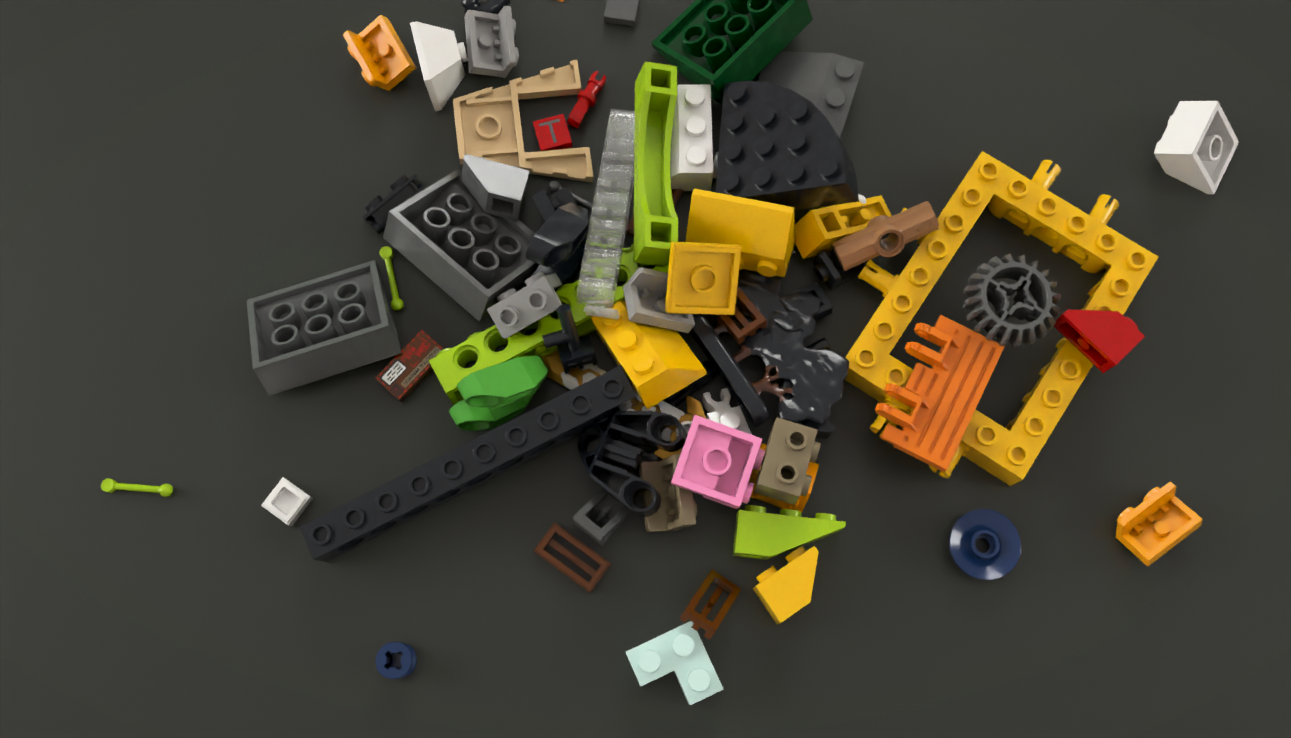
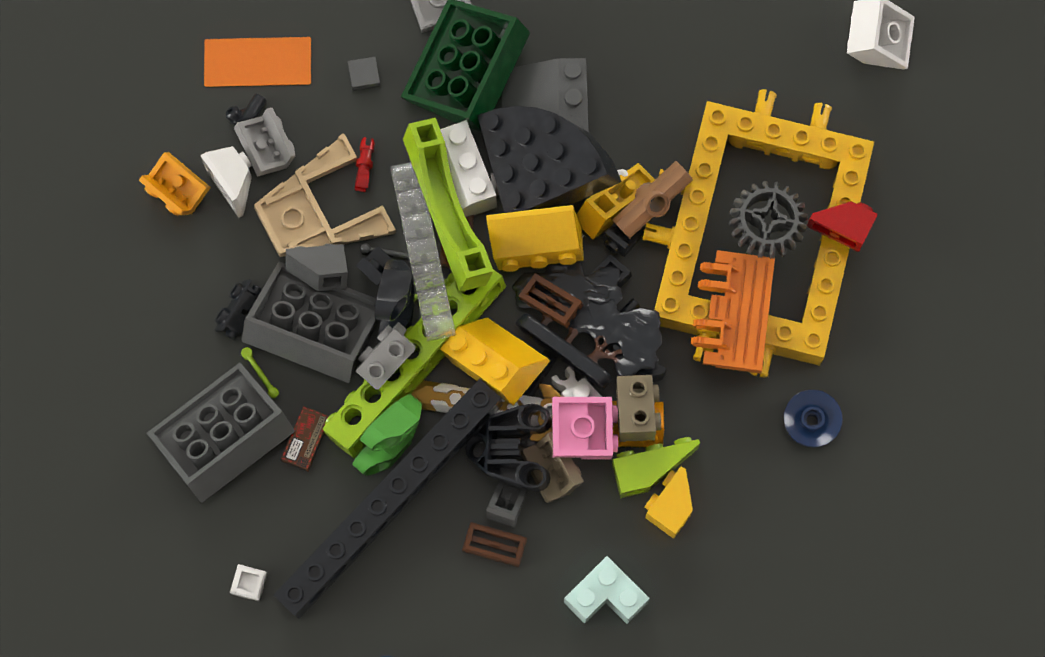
camera: 20 degrees left, 0 degrees up
lime hinge [101,478,173,497] -> none
red tile [533,114,573,151] -> none
black arm [542,305,598,375] -> none
white leg [584,305,619,320] -> none
light grey bracket [623,267,695,333] -> none
yellow tile [665,241,742,315] -> none
reddish brown tile [679,569,741,640] -> none
light orange bracket [1115,482,1203,567] -> none

